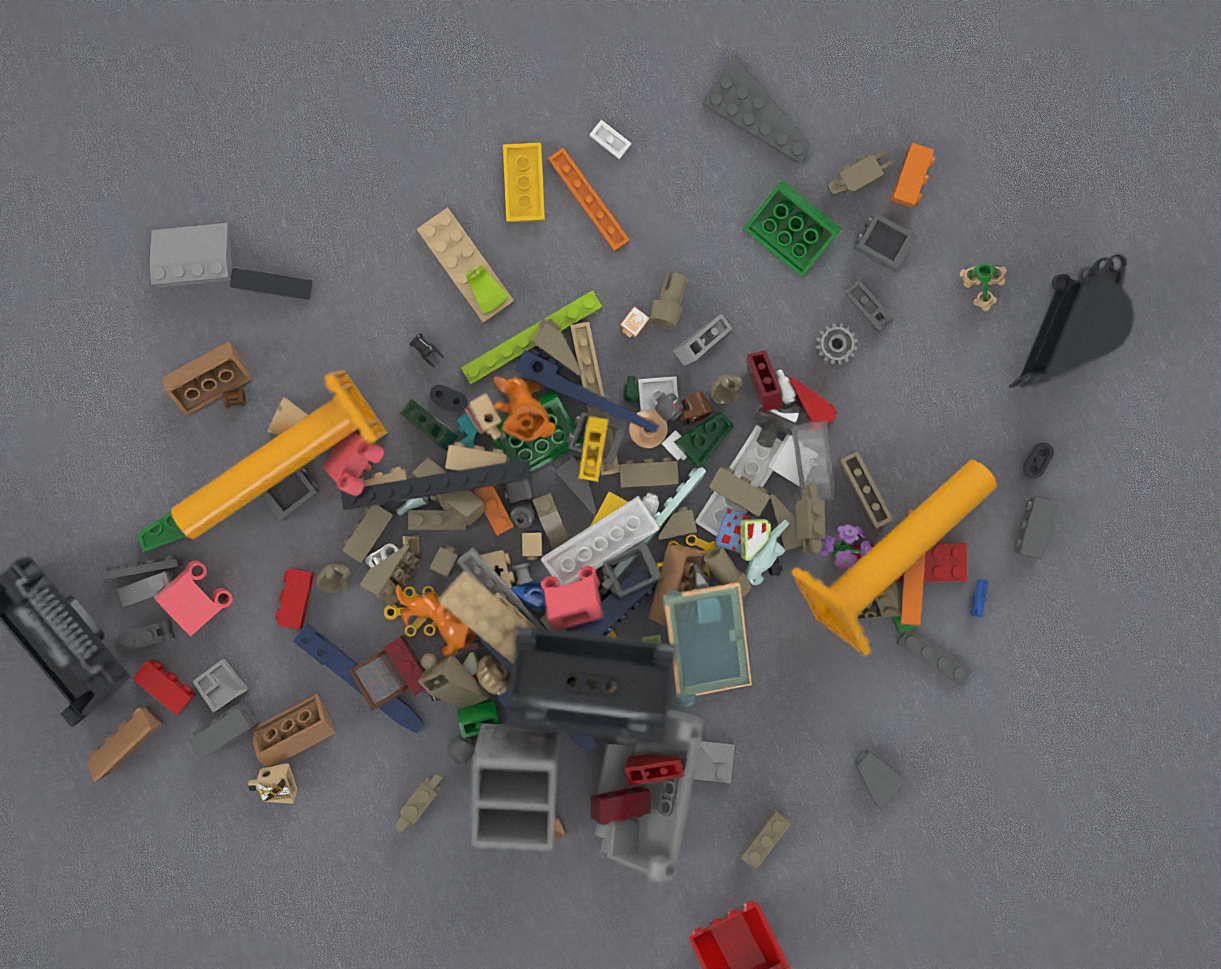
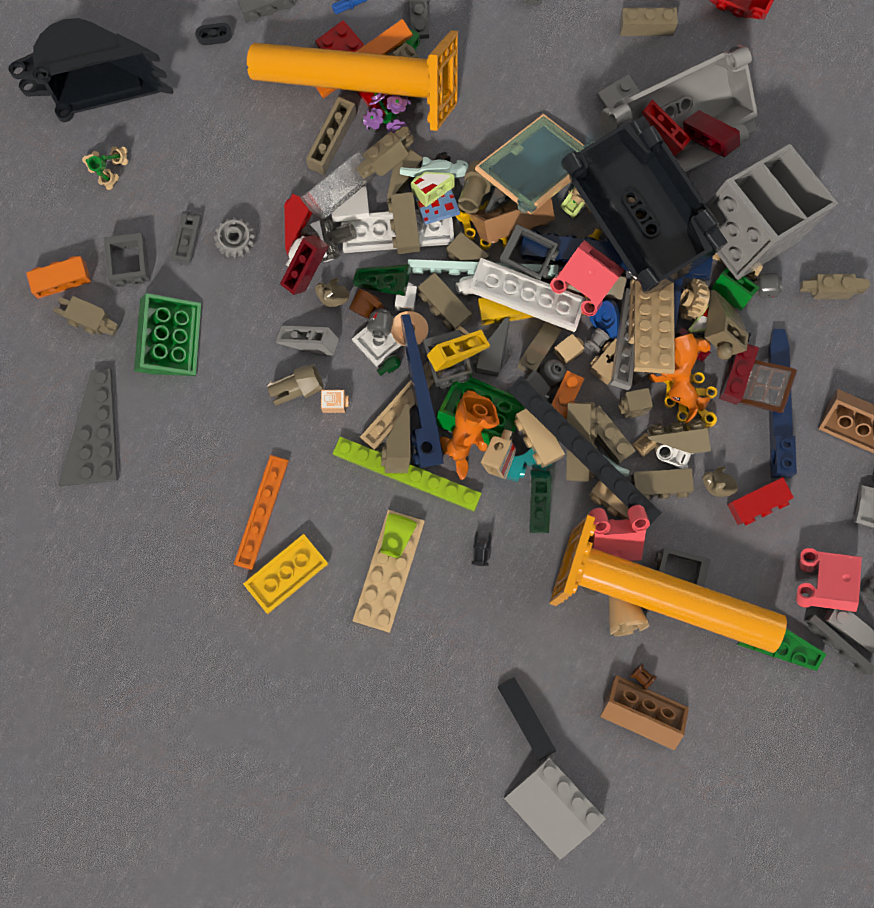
camera: 125 degrees left, 10 degrees down
black plate [430,385,467,412] -> none
white plate [589,120,631,160] -> none

